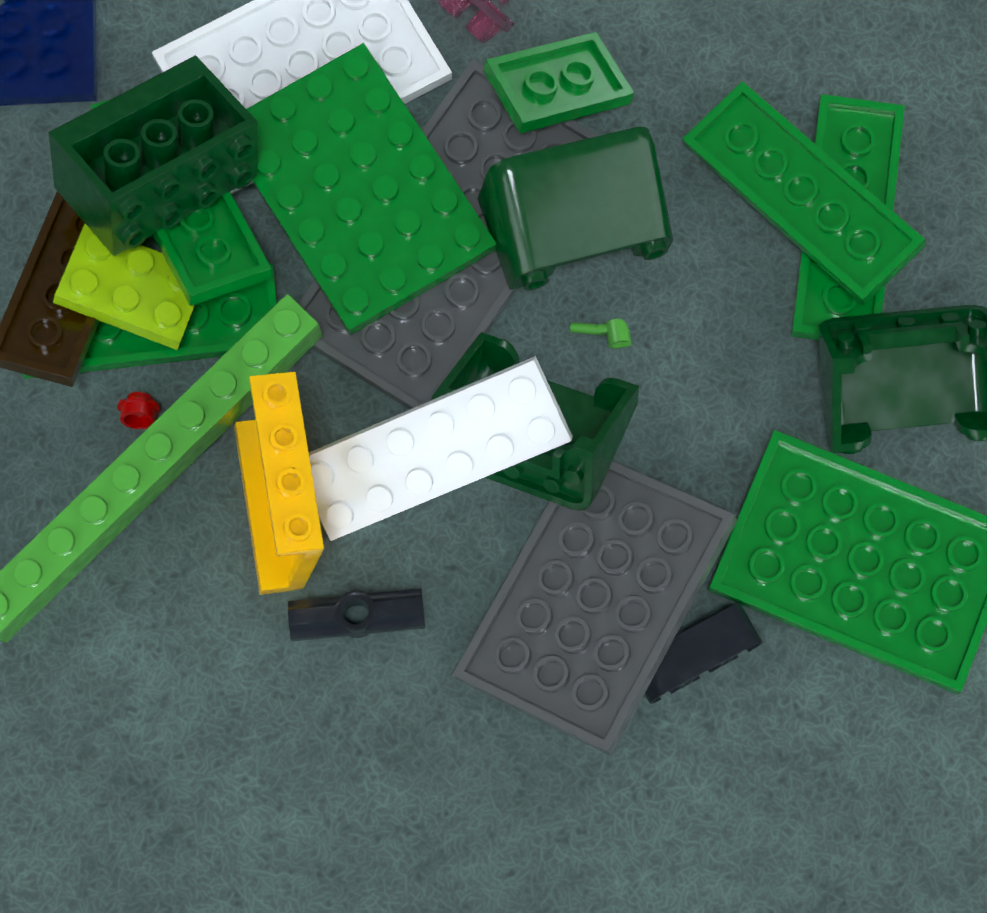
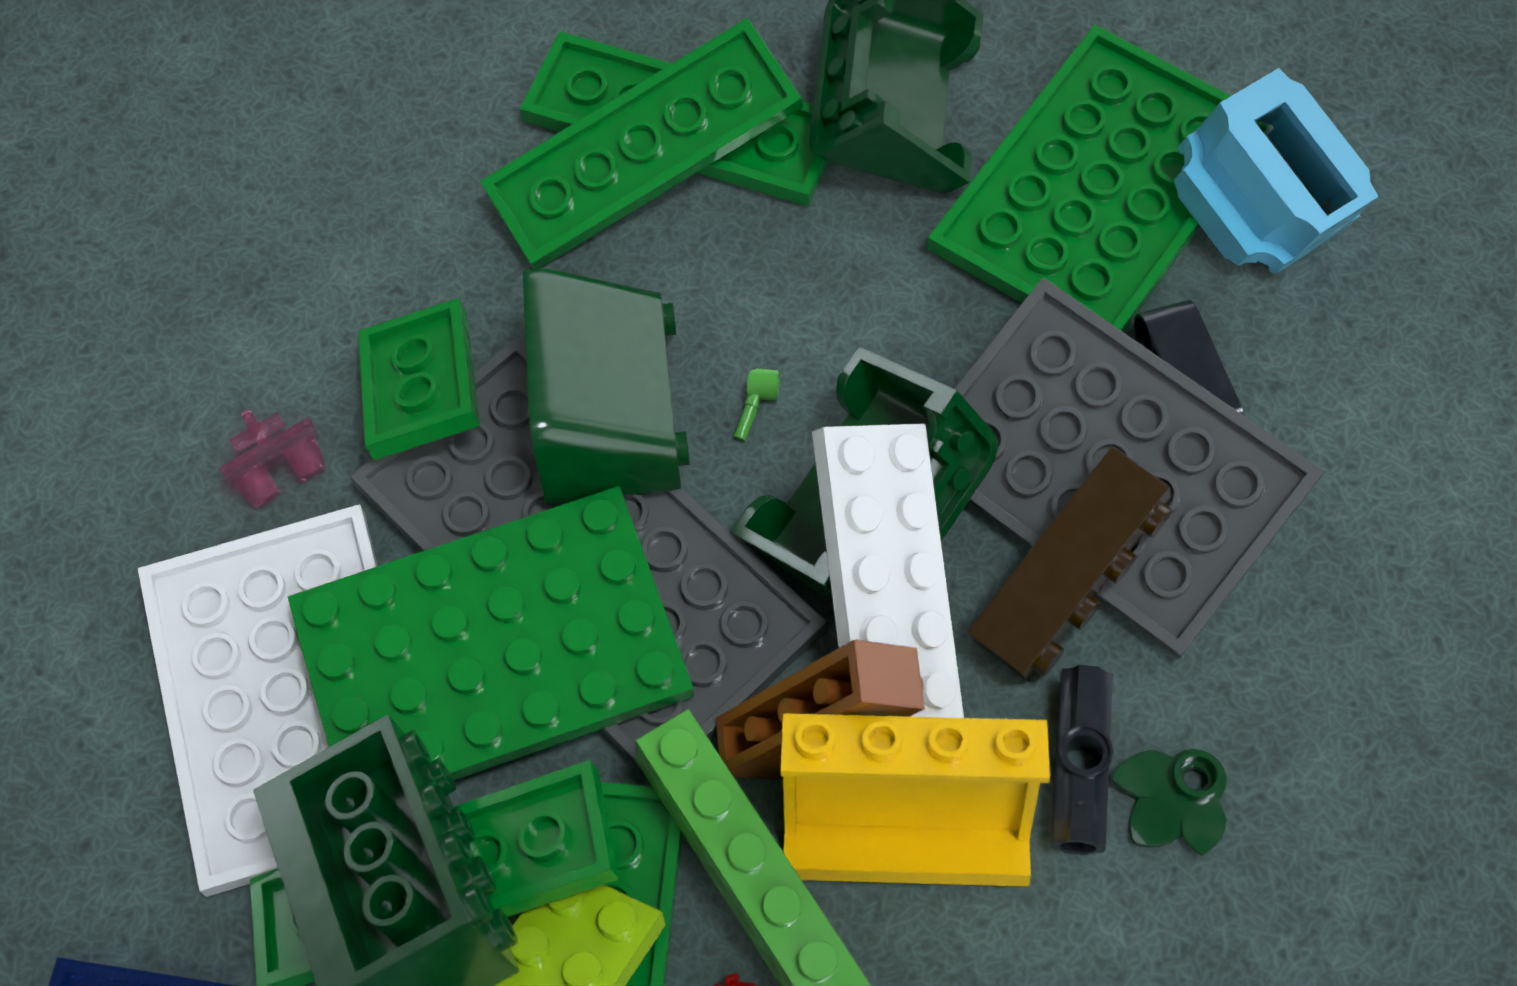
camera: 75 degrees left, 10 degrees down
none -> dark orange brick [716,639,925,780]
none -> dark brown brick [967,446,1173,682]
none -> dark green plate [1112,749,1227,856]
none -> medium azure piece [1174,68,1379,275]

